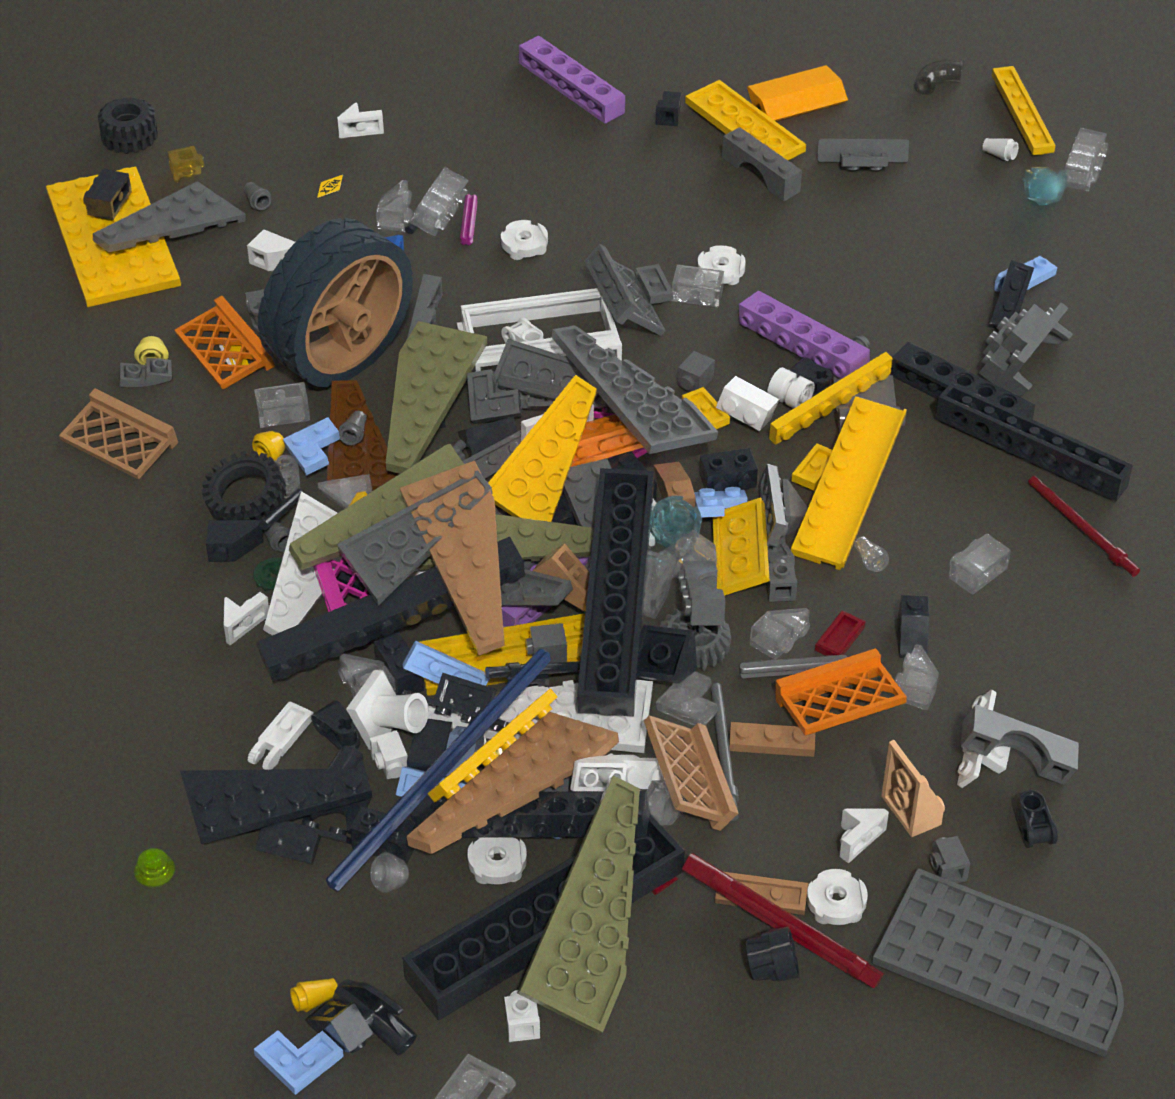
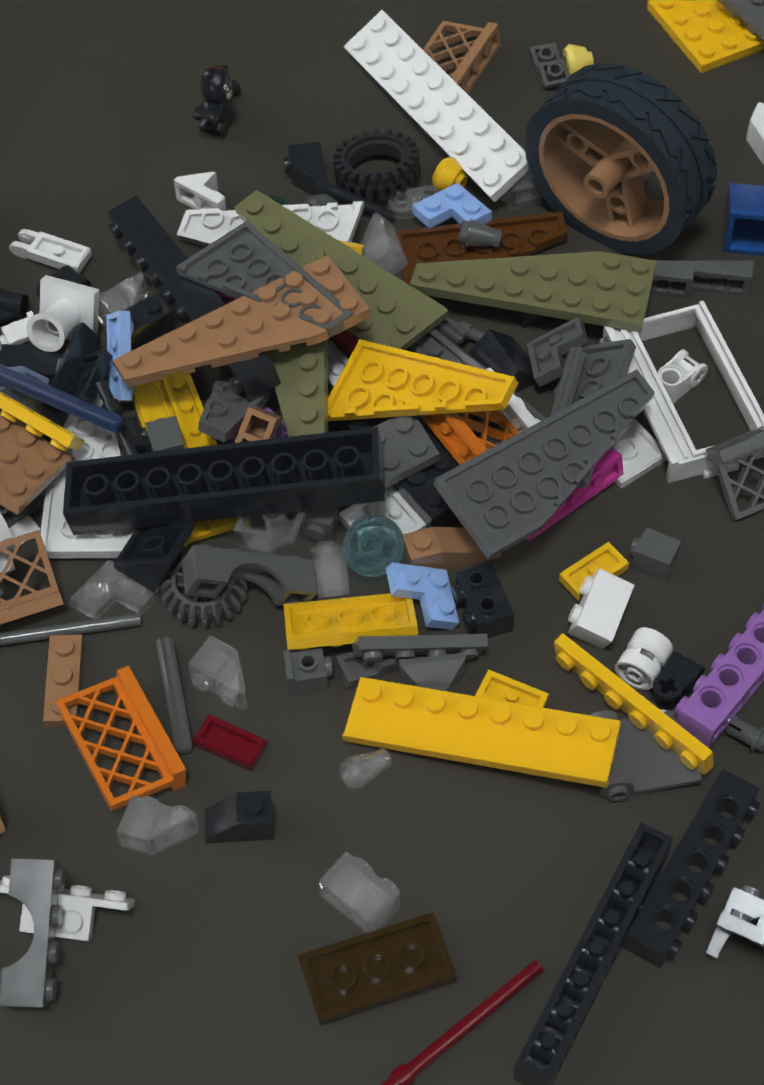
camera: 85 degrees right, 10 degrees up
none -> black animal [193,64,241,137]
none -> dark brown plate [298,912,457,1025]
none -> white plate [344,10,530,203]

